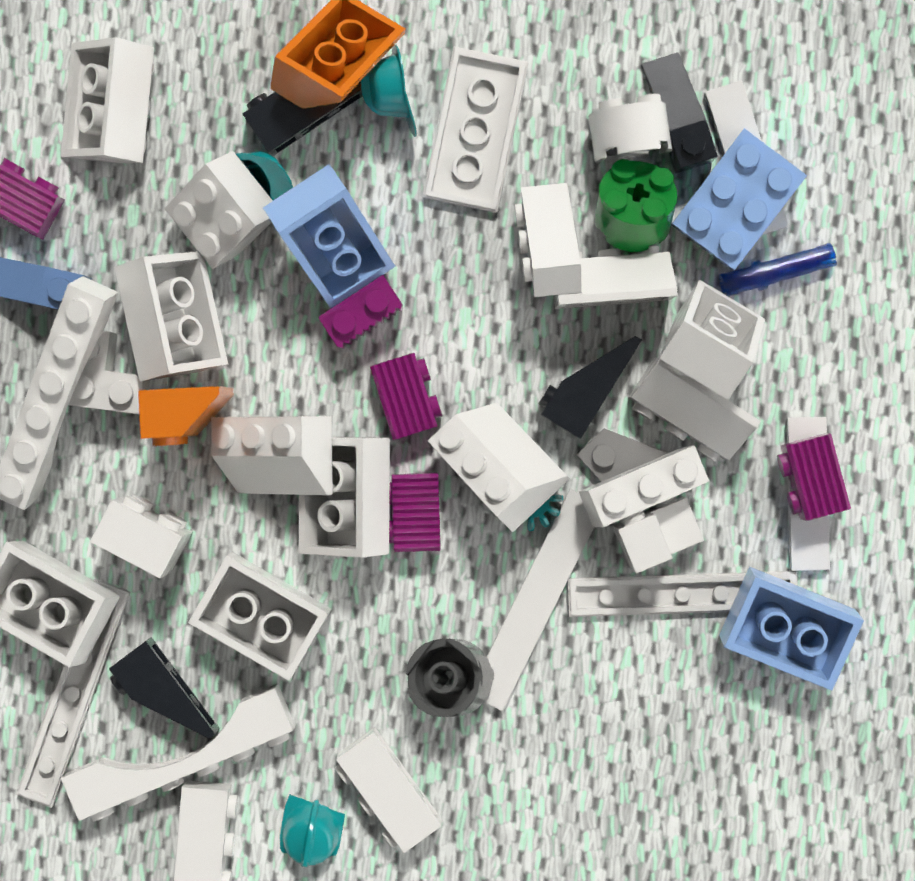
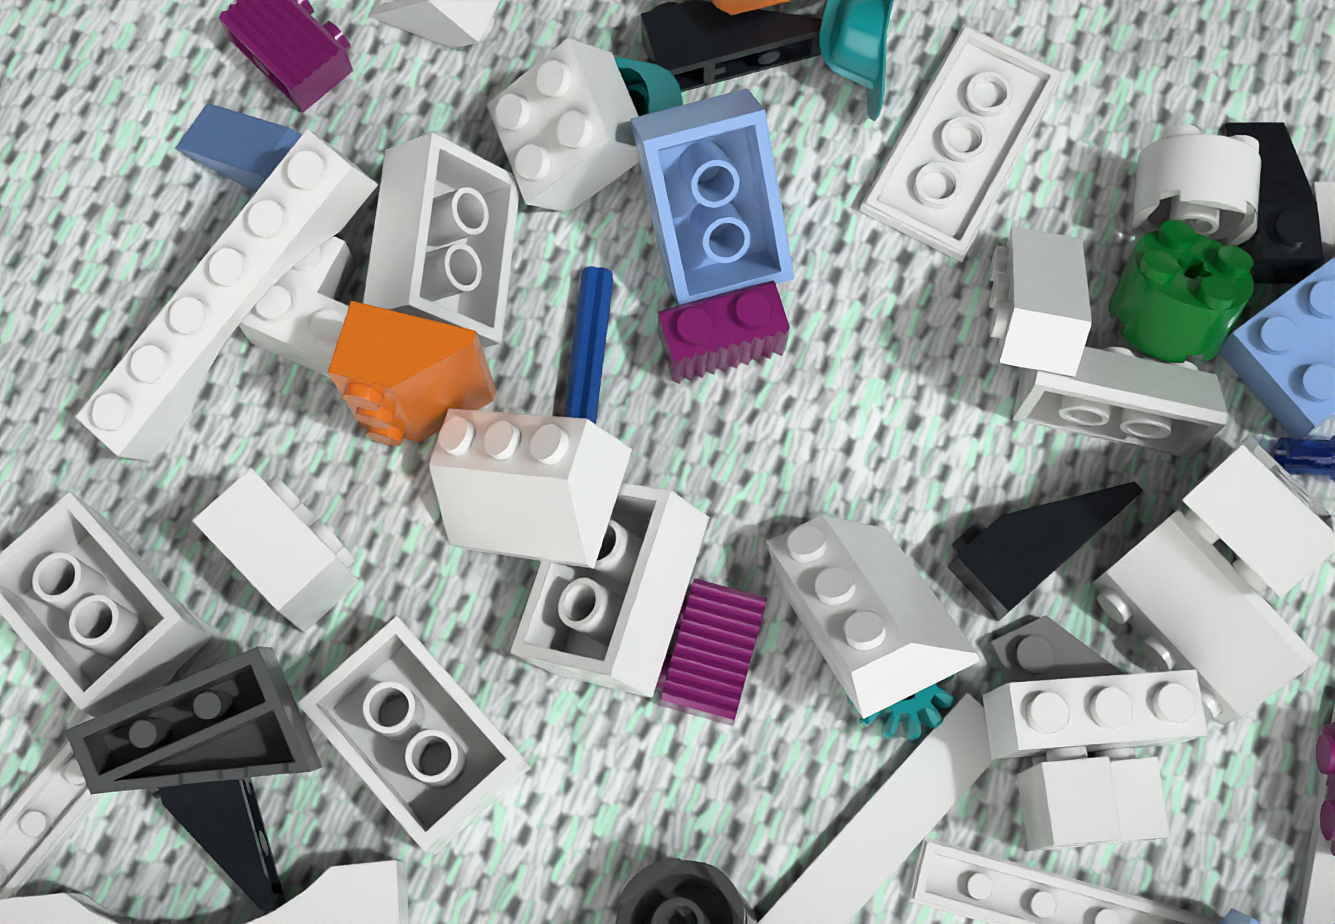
camera: 20 degrees right, 15 degrees down
magenta brick [370,353,443,440] -> none
none -> dark grey wedge [65,646,322,794]
none -> blue axle [563,266,613,424]

